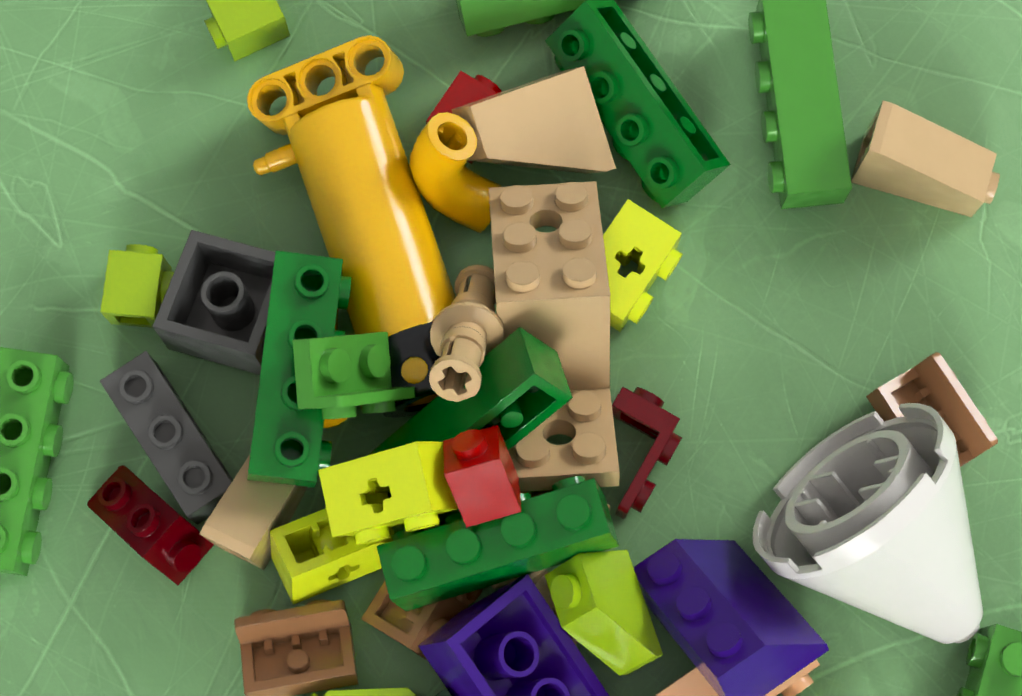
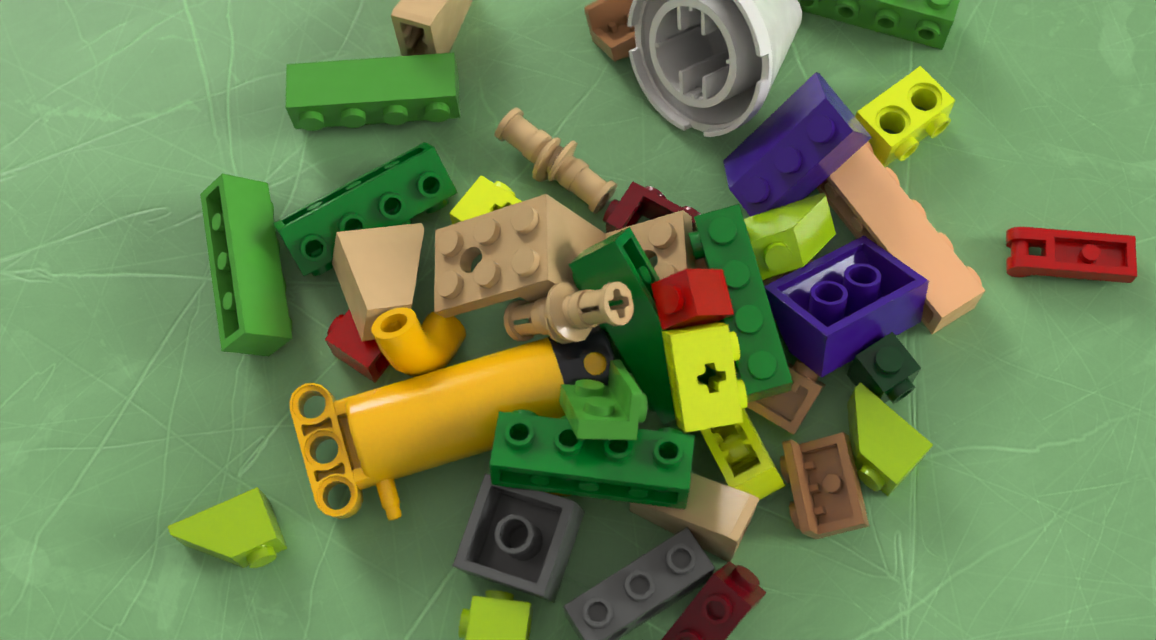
camera: 85 degrees left, 10 degrees down
none -> tan piece [494,107,617,214]

